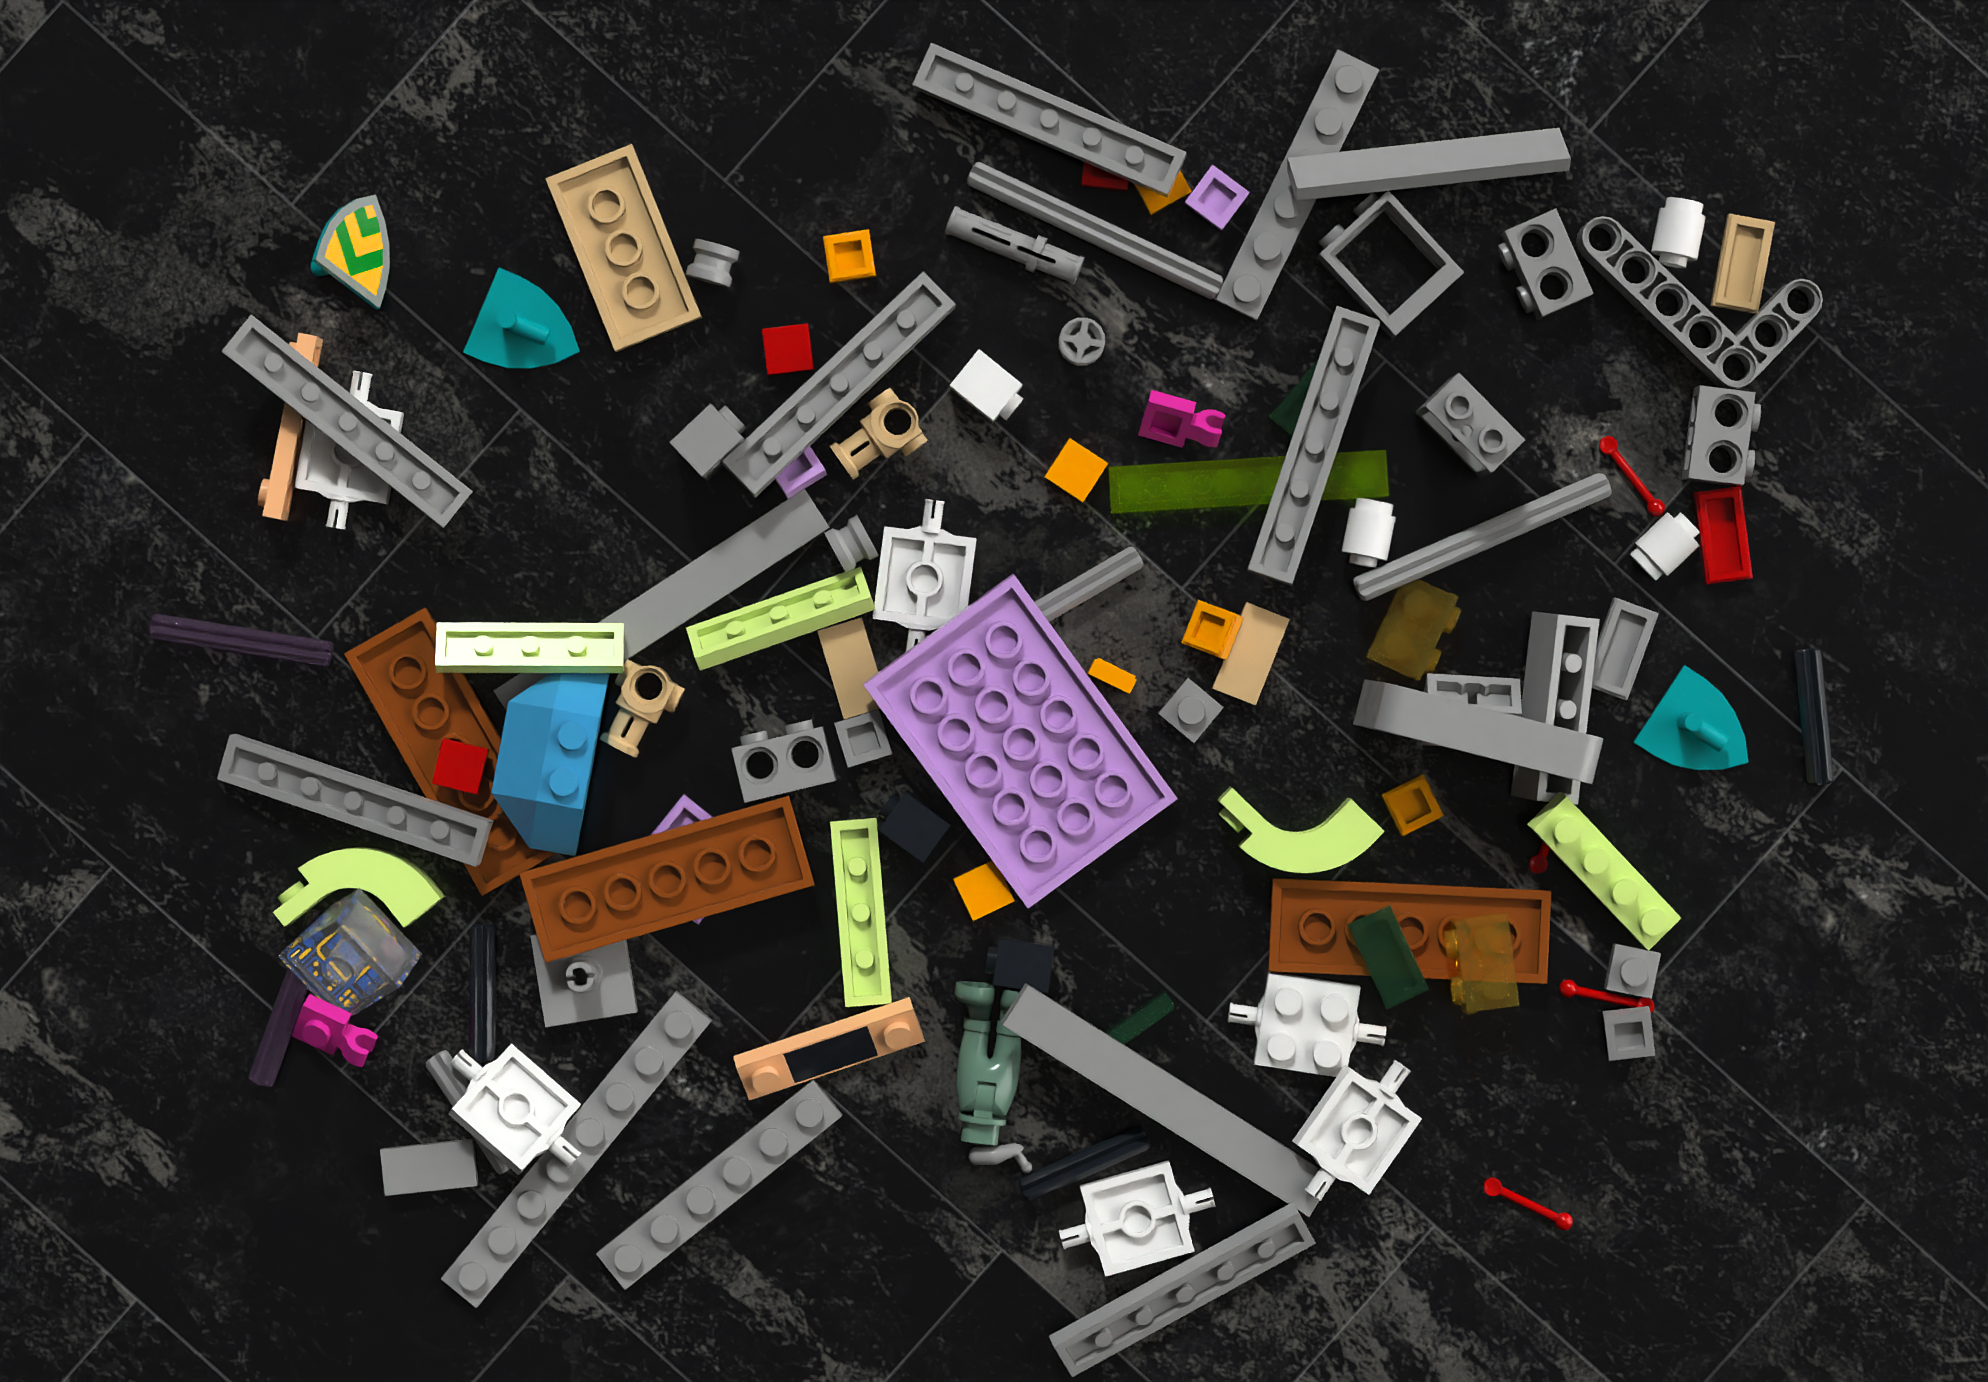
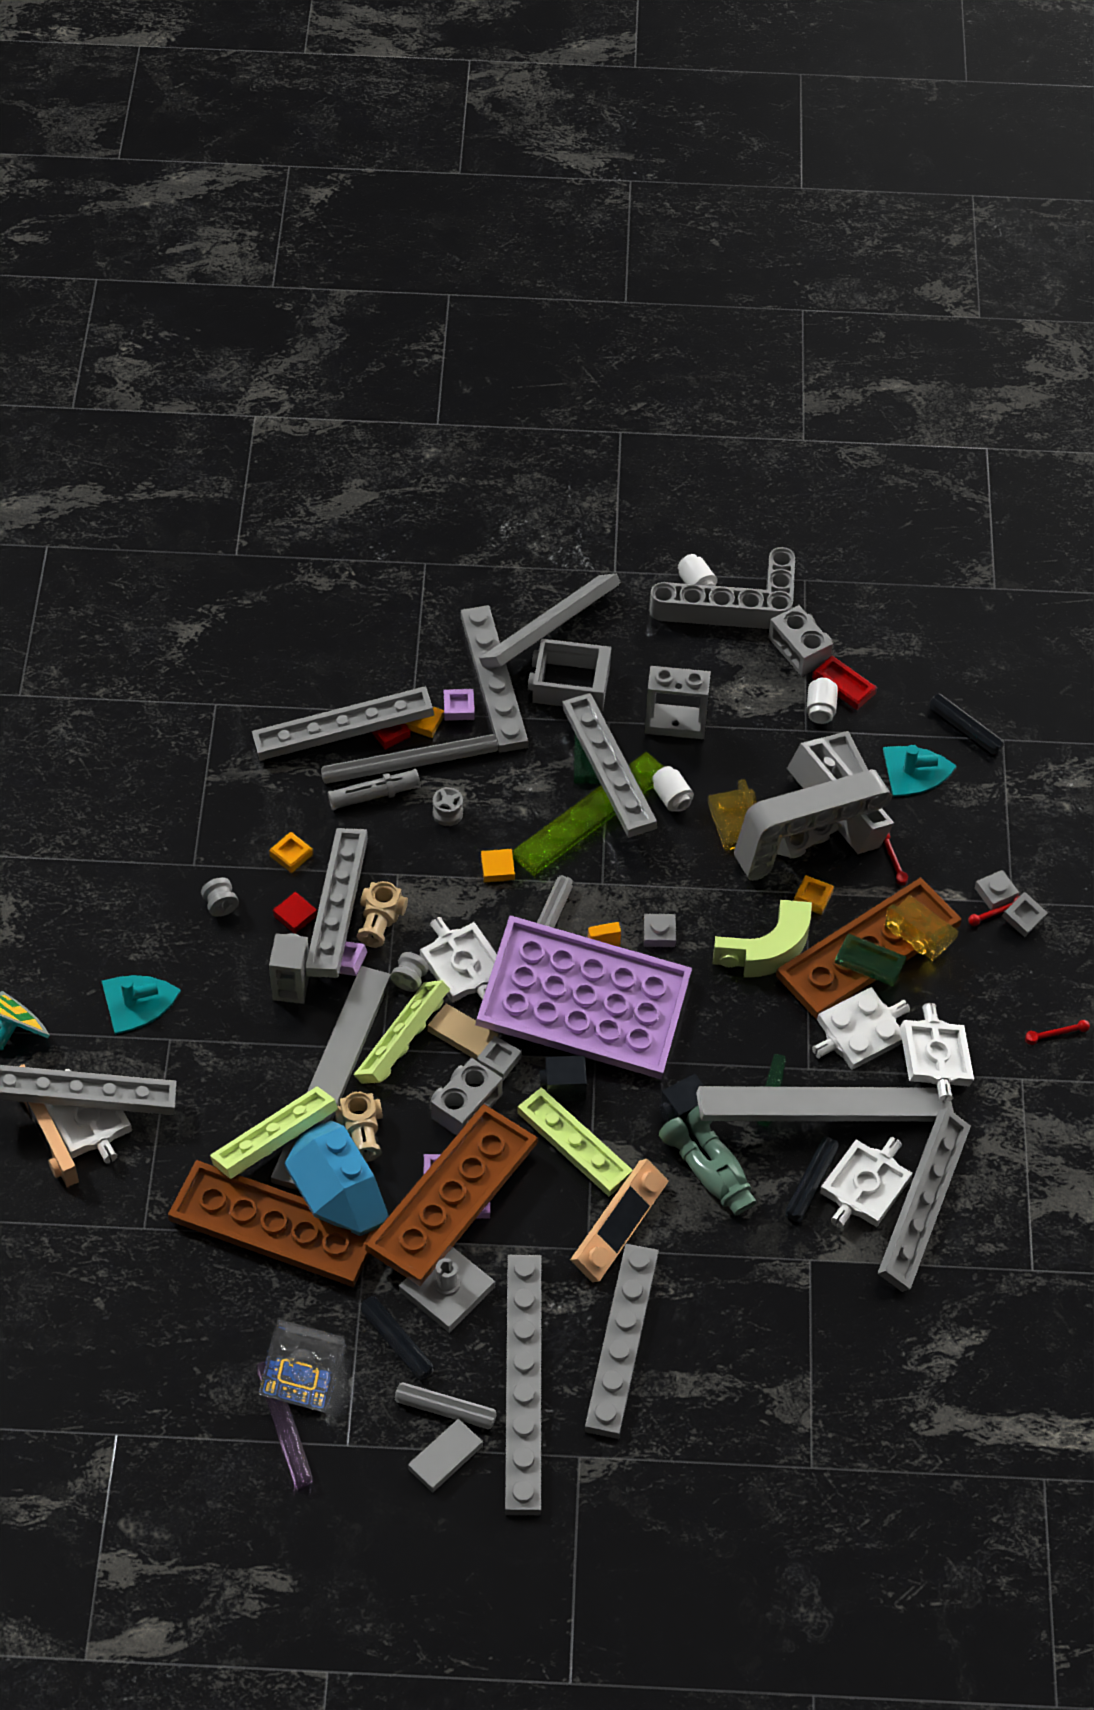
camera: 40 degrees left, 35 degrees down
clear purple axle [149,614,333,666] -> none
light grey plate [217,733,494,867] -> none
yellowish green arch [273,847,446,927] -> none
dark pink plate [292,994,378,1067] -> none
red tile [432,738,490,794] -> none
white plate [449,1044,581,1175] -> none
tan plate [545,144,702,352] -> none
white brick [950,349,1023,423] -> none
light orange tile [953,860,1015,921] -> none
light grey piece [969,1143,1033,1174] -> none
dark pink plate [1138,390,1226,448] -> none
light orange tile [1181,600,1244,660] -> none
tan tile [1212,602,1290,705] -> none
light grey axle [1353,473,1612,601] -> none
light grey brick [1497,209,1594,320] -> none
yellowish green plate [1527,792,1681,951] -> none
red hinge [1598,436,1665,517] -> none
tan tile [1710,214,1775,314] -> none

